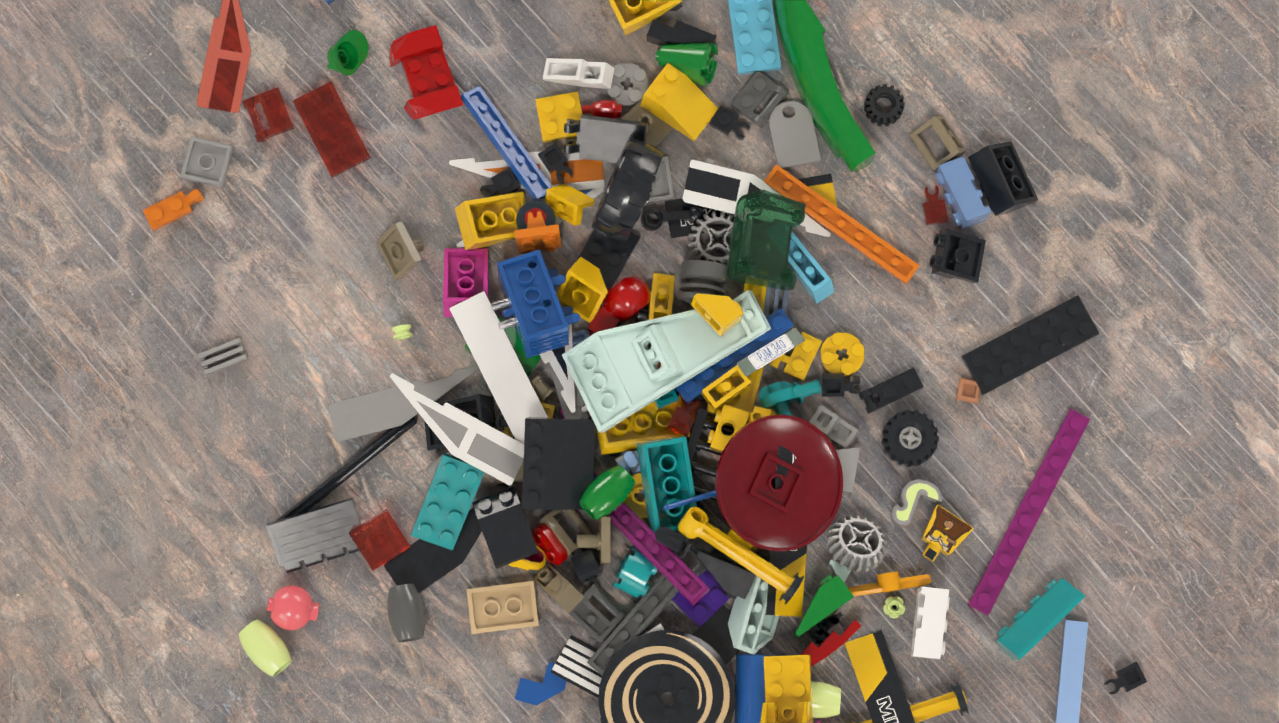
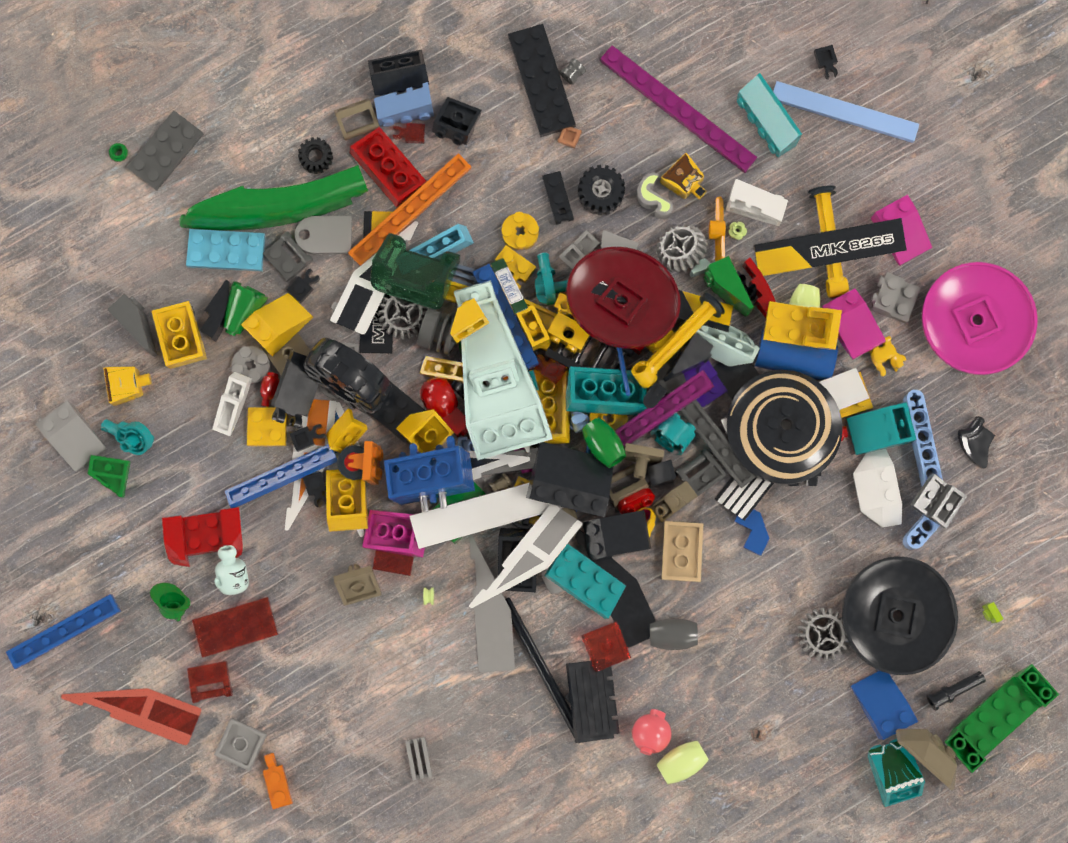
camera: 80 degrees left, 0 degrees up
black piece [641,206,705,231] -> none
black plate [821,373,860,397] -> none
none -> light aqua piece [214,545,249,595]
none -> red slope [349,127,427,208]
none -> clear red plate [372,550,414,576]
none -> dark grey wheel [560,58,586,85]

